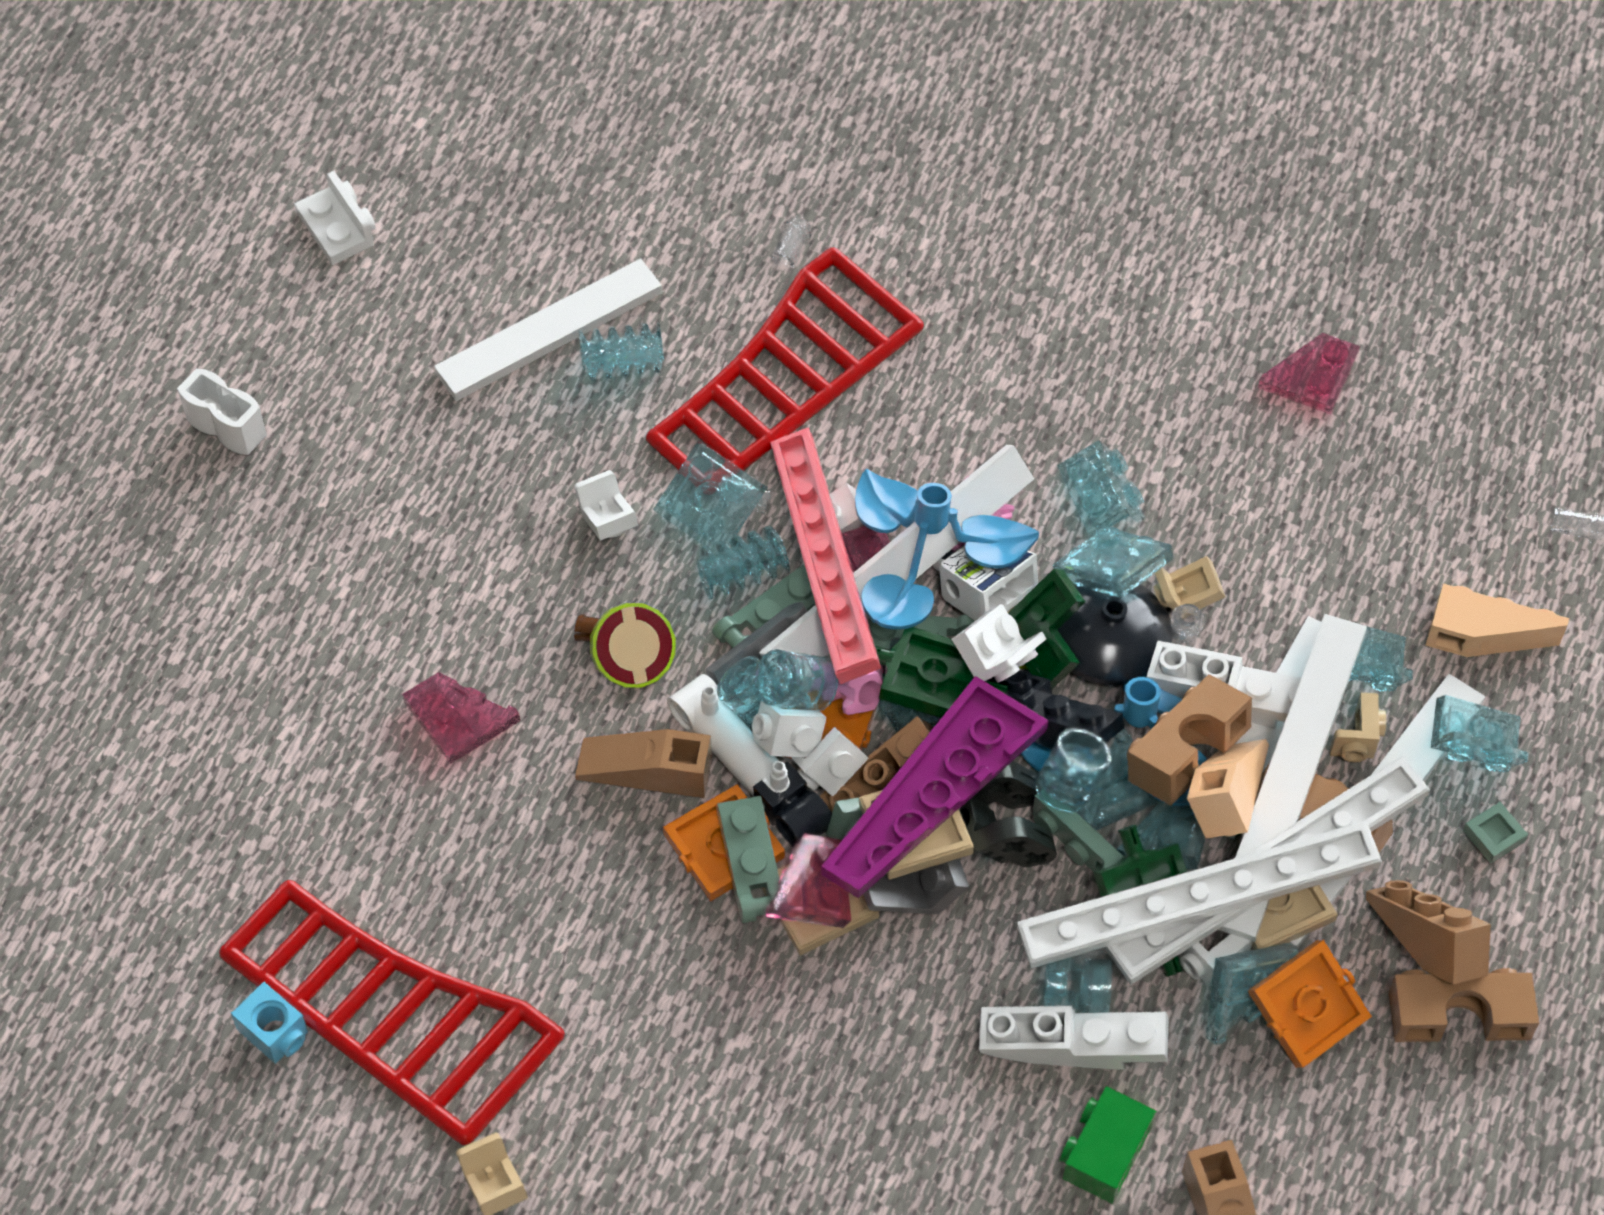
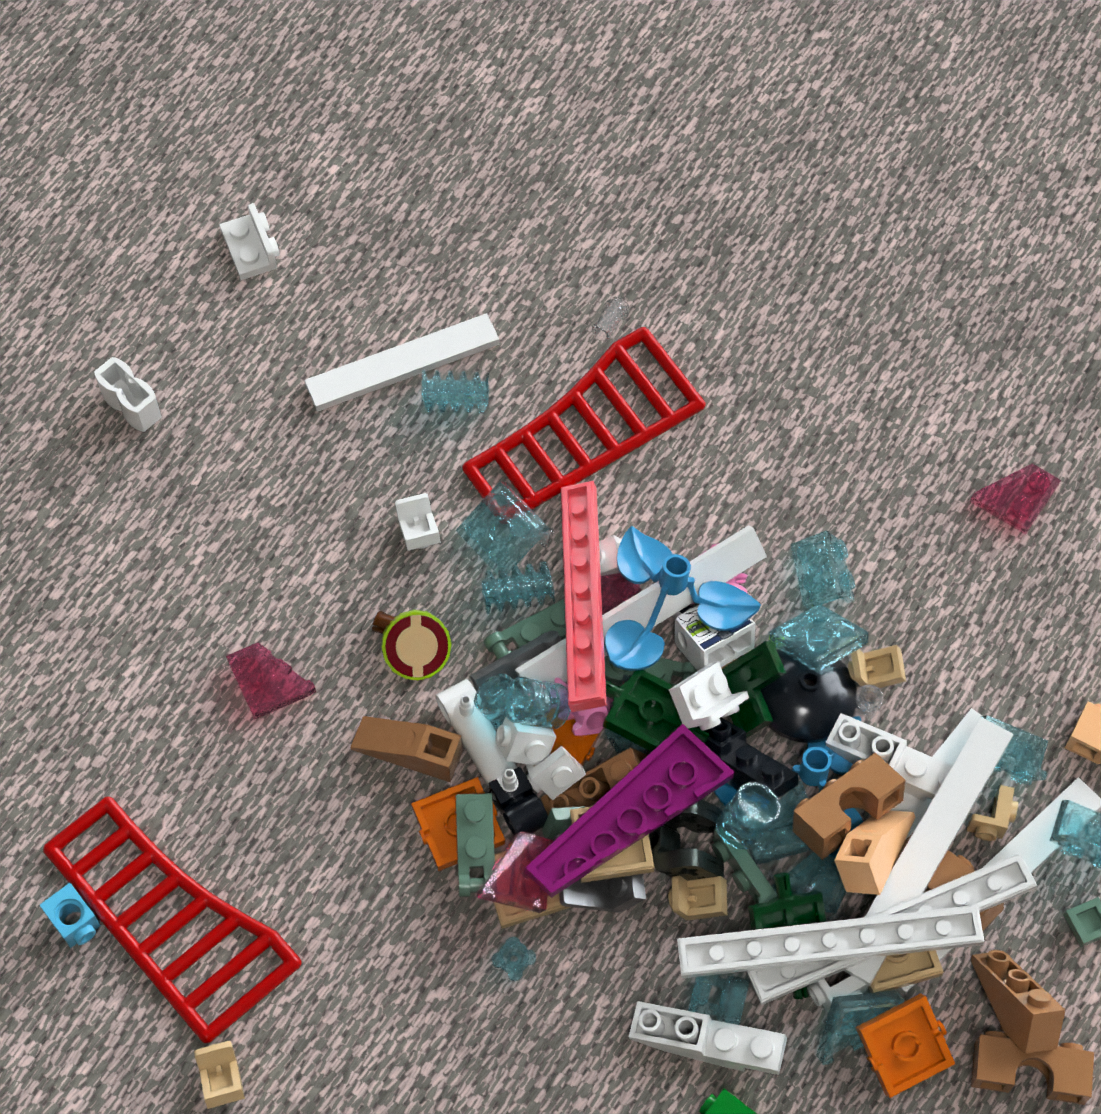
camera: 10 degrees right, 5 degrees up
none -> clear light blue plate [492,937,536,981]
none -> tan bracket [668,875,728,920]

